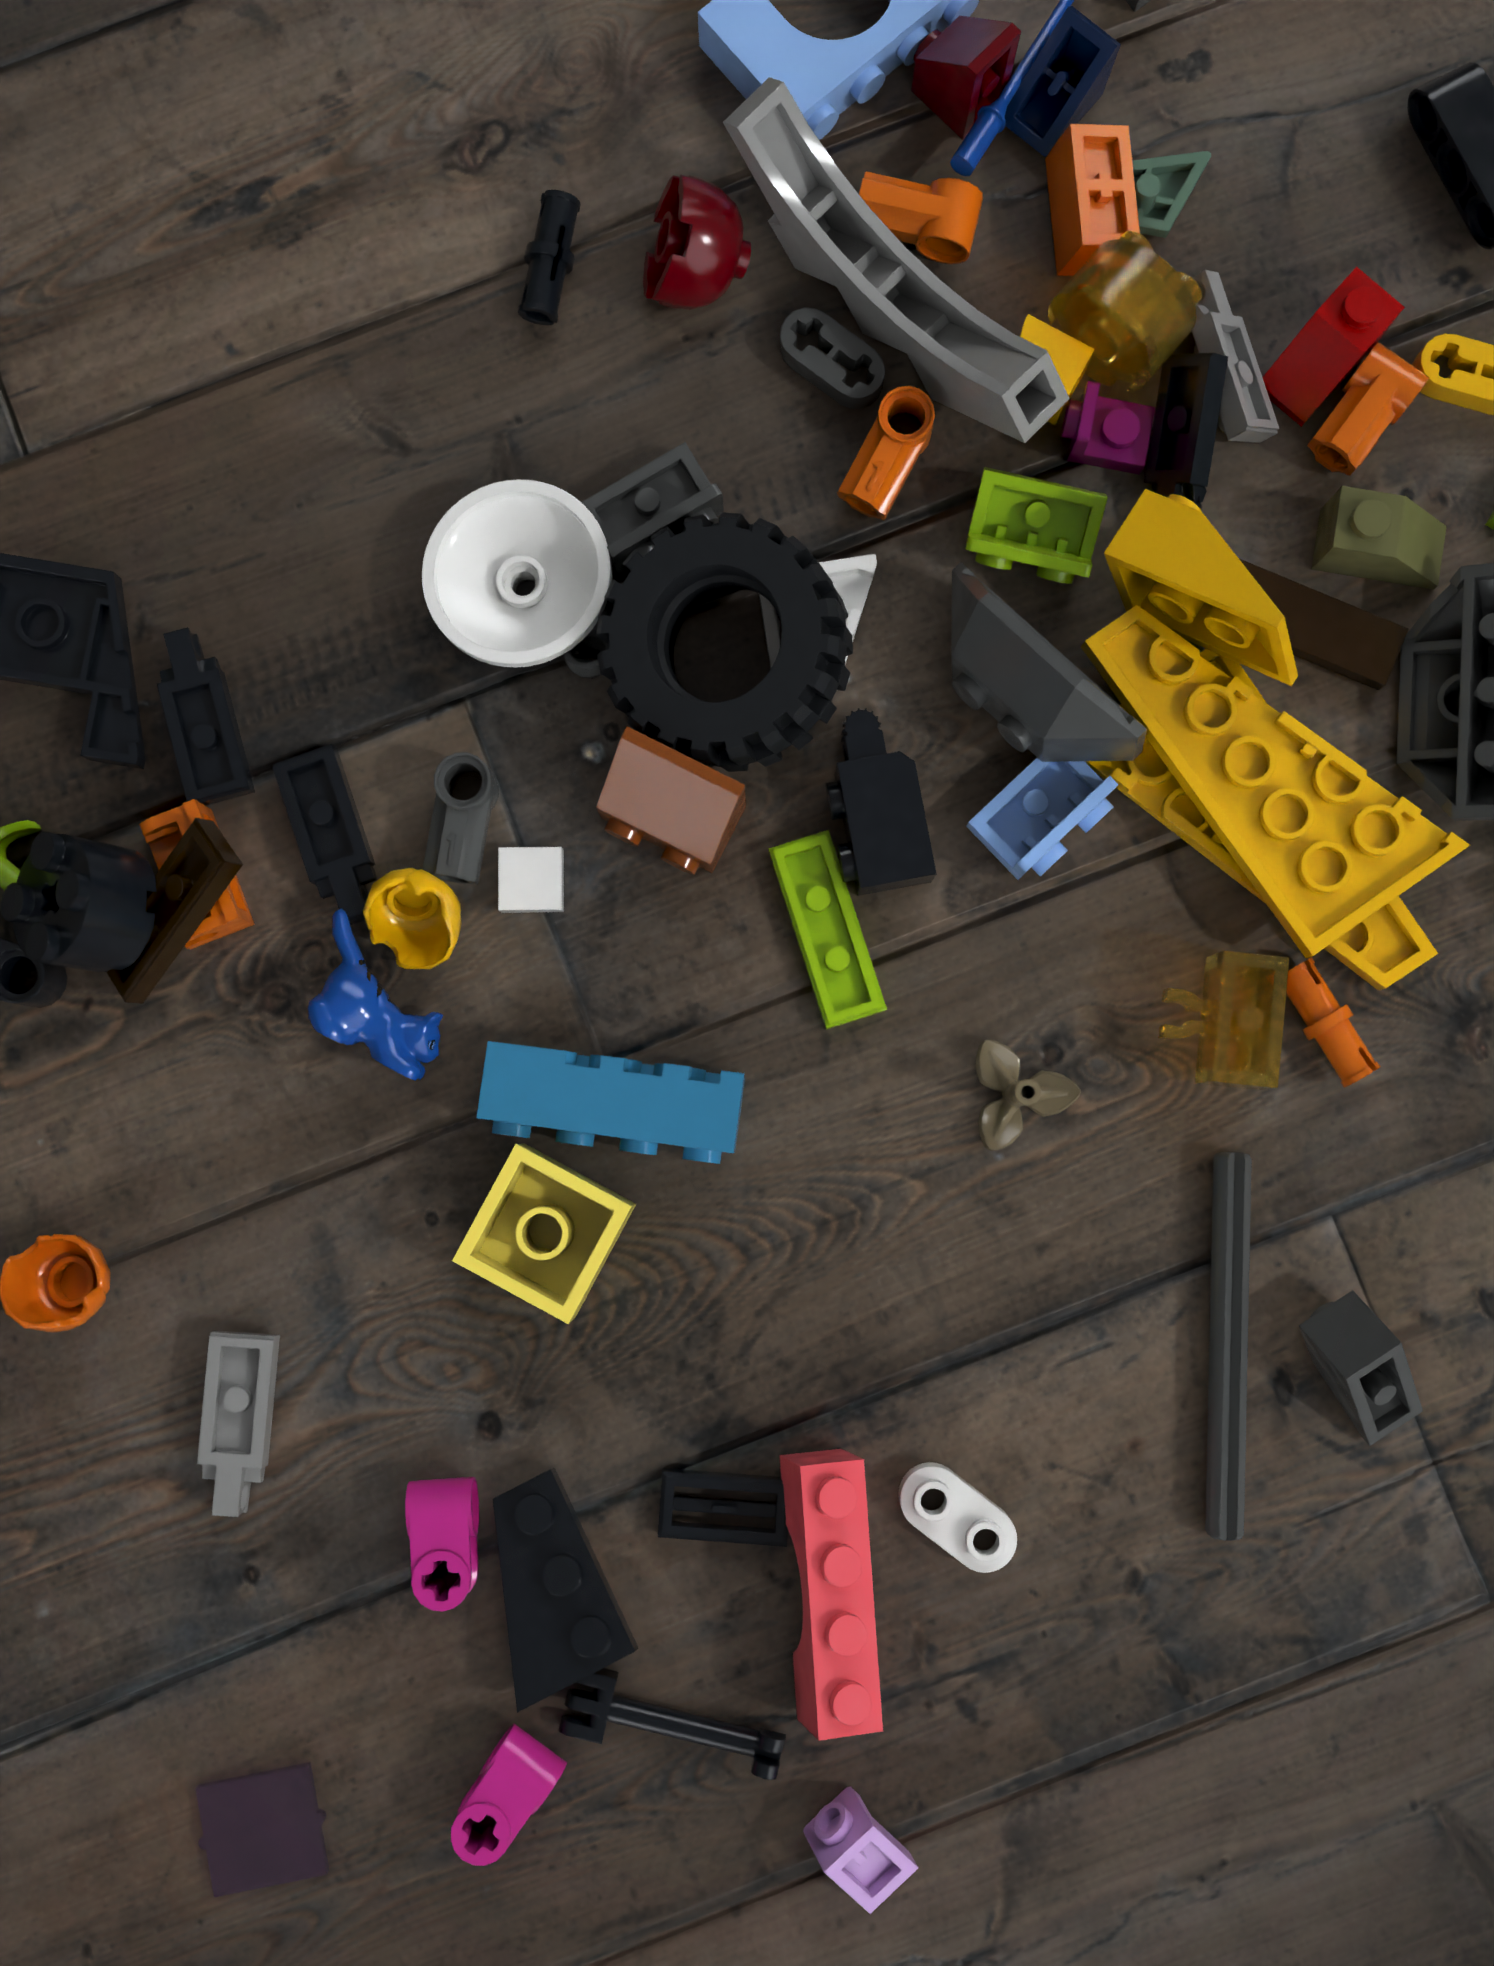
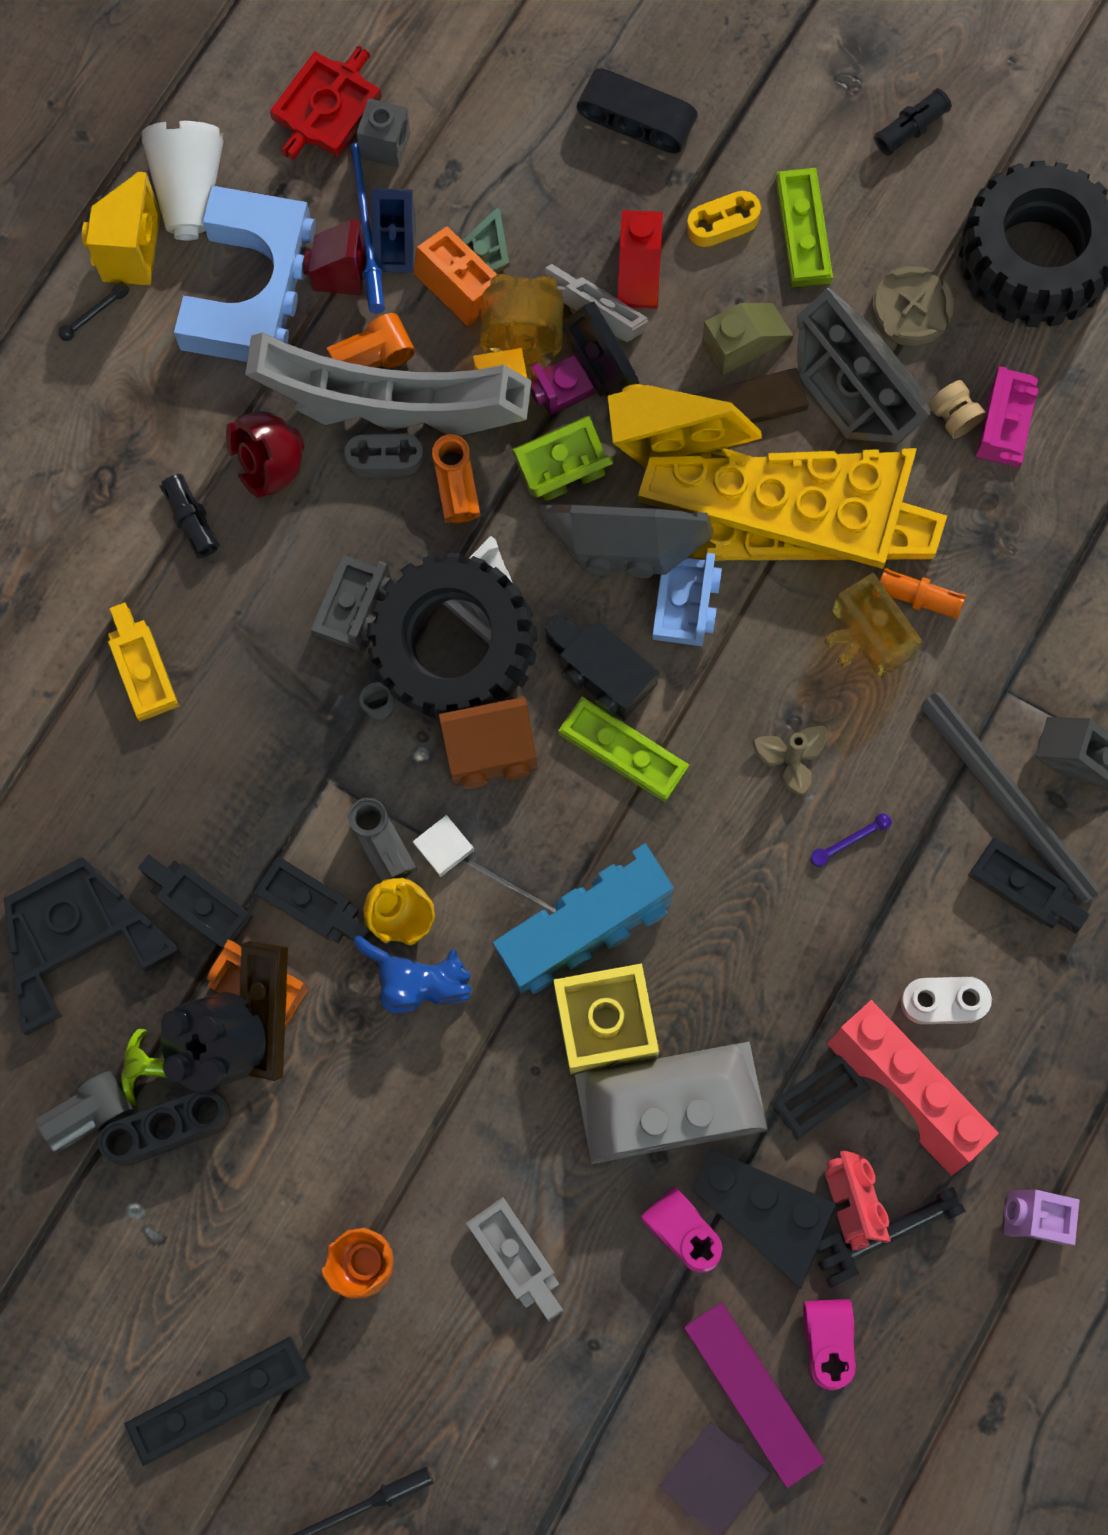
camera: 40 degrees left, 10 degrees down
white dish [422,479,612,668] -> none
orange piece [1307,342,1429,476] -> none
none -> yellow hinge [108,602,180,722]
none -> light grey windscreen [575,1041,768,1164]
none -> magenta tile [683,1302,825,1488]
none -> dark purple hinge [811,813,892,867]
none -> coral hinge [824,1150,891,1250]
none -> black hinge [968,837,1090,934]

